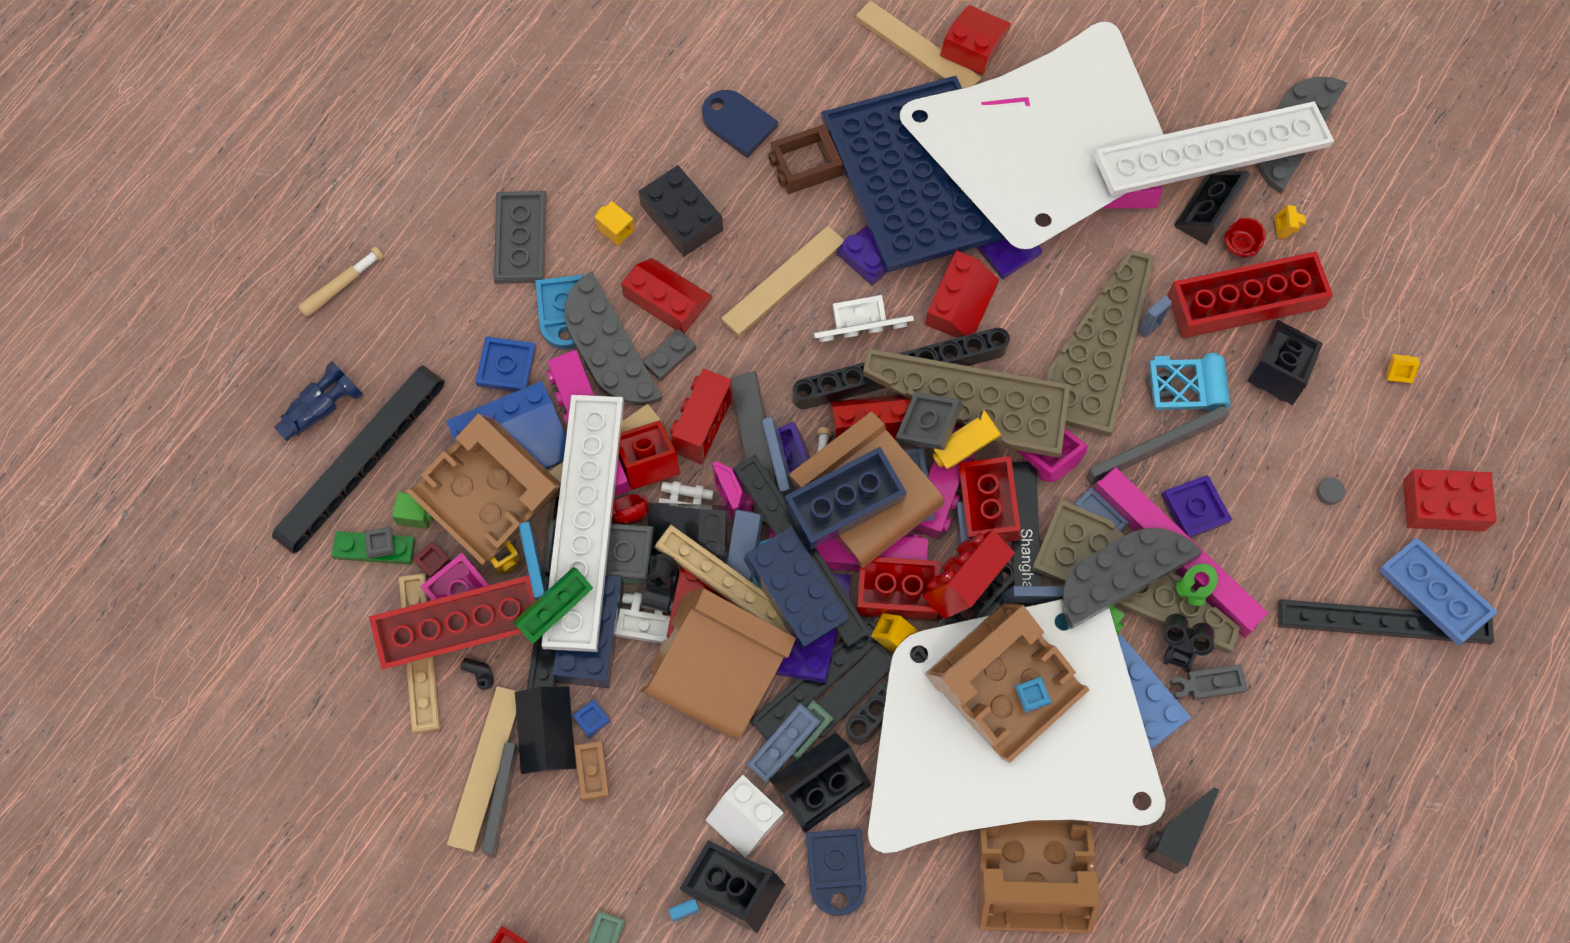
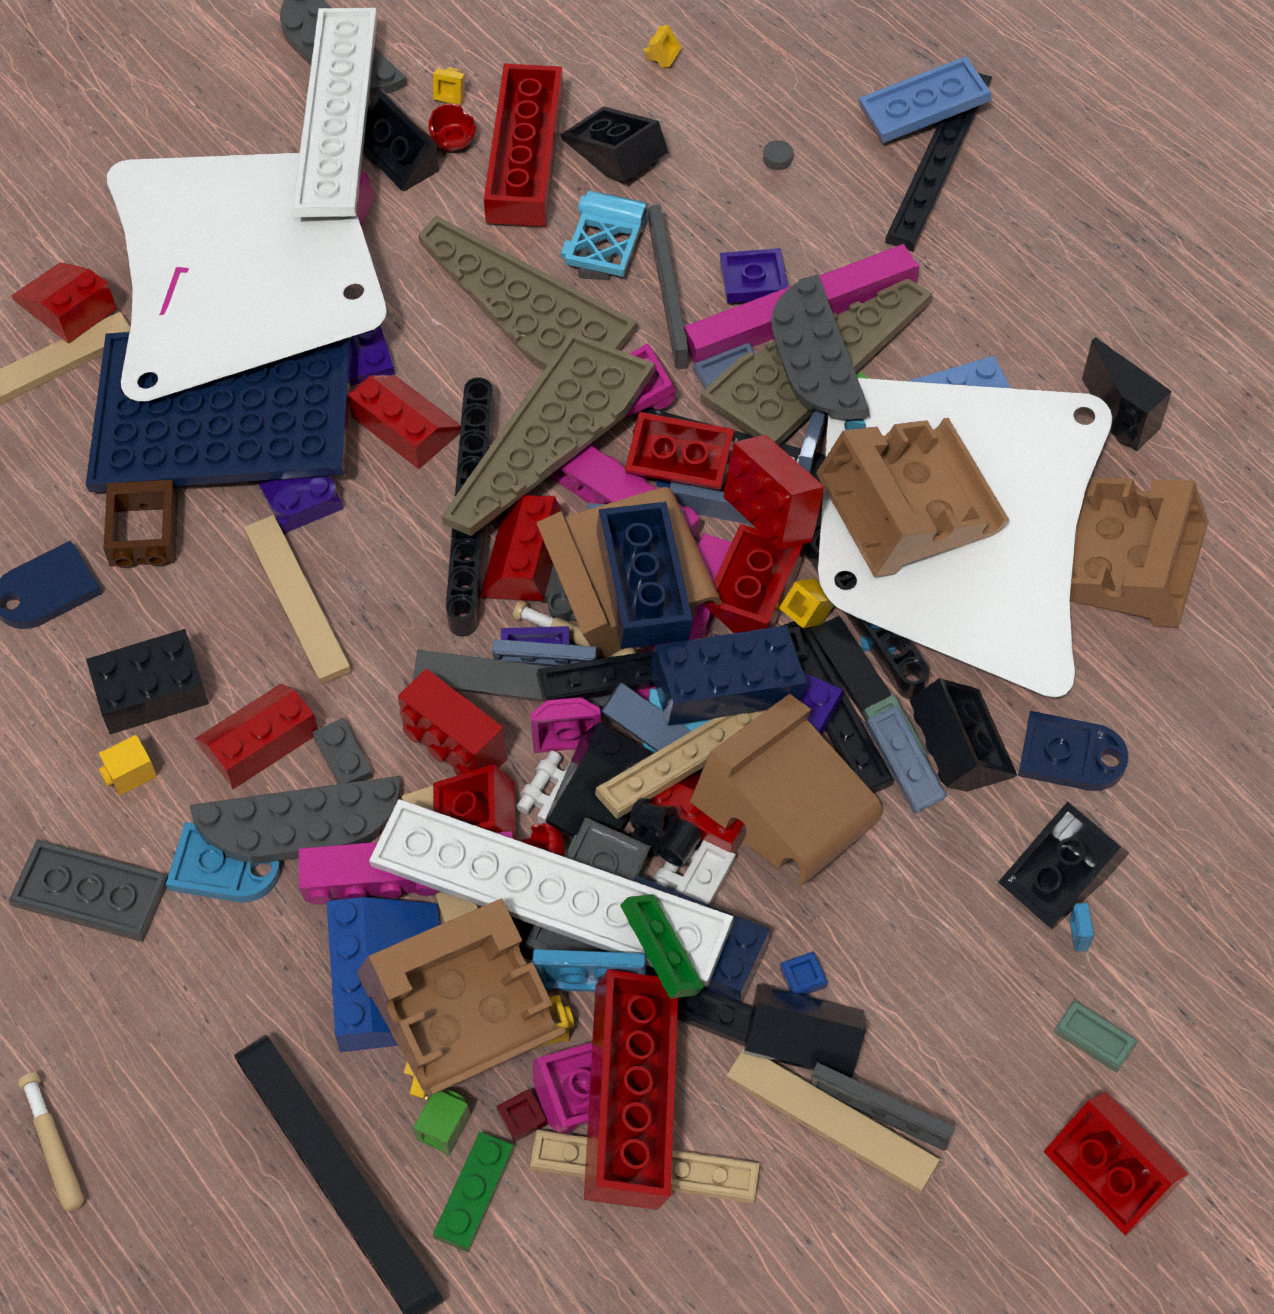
camera: 70 degrees left, 10 degrees down
dark blue piece [274,361,363,441] -> none
dark grey tile [364,527,395,558] -> none
black arm [461,657,494,690] -> none
blue plate [475,336,536,392] -> none
medium nougat plate [574,741,610,801] -> none
white slope [705,775,783,858] -> none
white bracket [812,295,914,342] -> none
dark grey plate [896,392,963,450] -> none
yellow window [932,410,1001,469] -> none
dark azure tile [1014,677,1051,713] -> none
sand blue tile [1138,296,1172,338] -> none
black piece [1163,613,1215,673] -> none
dark grey plate [1170,664,1248,700] -> none
bright green piece [1175,563,1218,606] -> none
red brick [1403,469,1497,532] -> none

